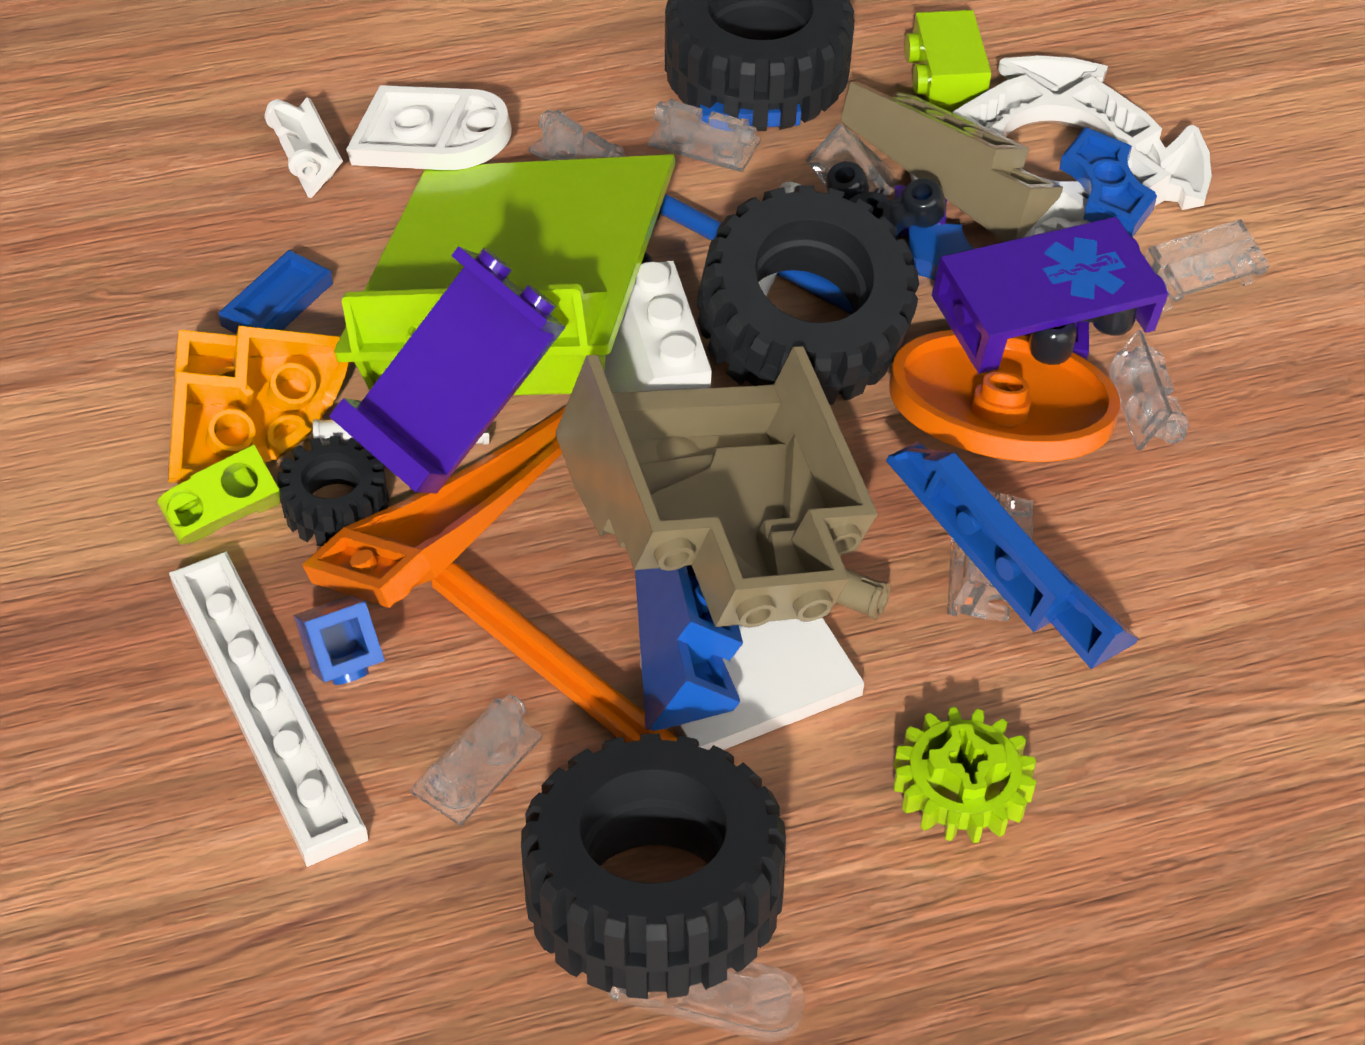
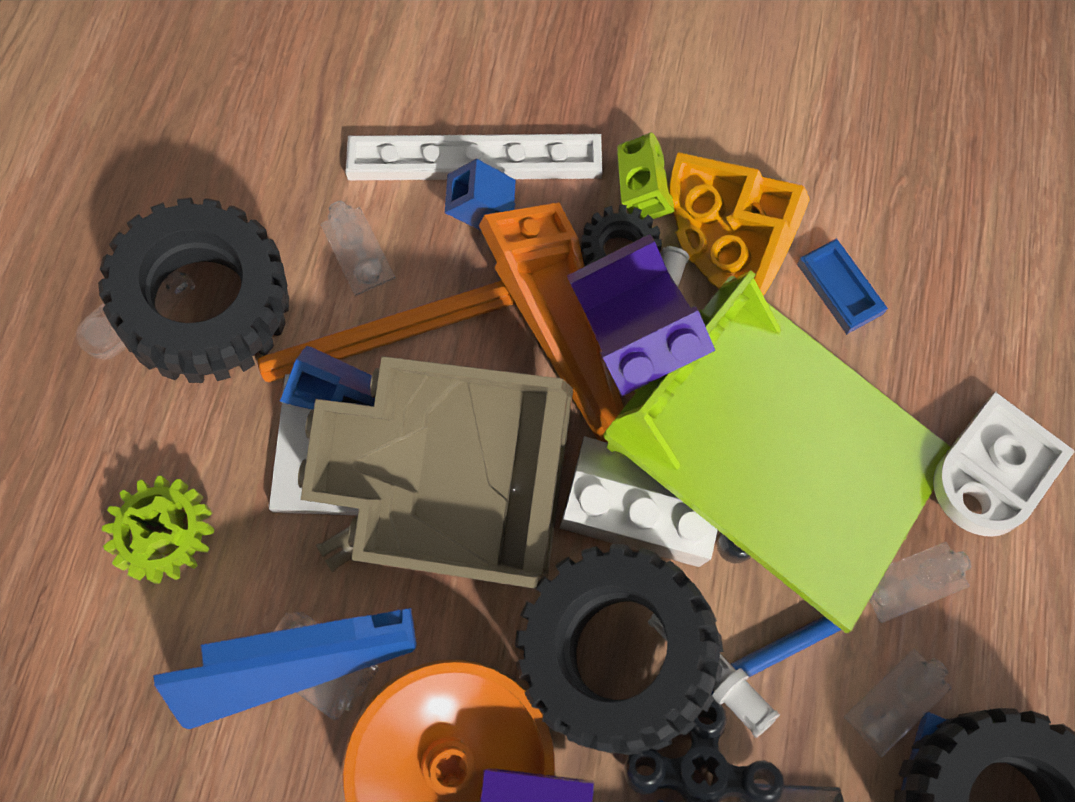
camera: 120 degrees right, 20 degrees up
white hinge [264,97,343,198] -> none

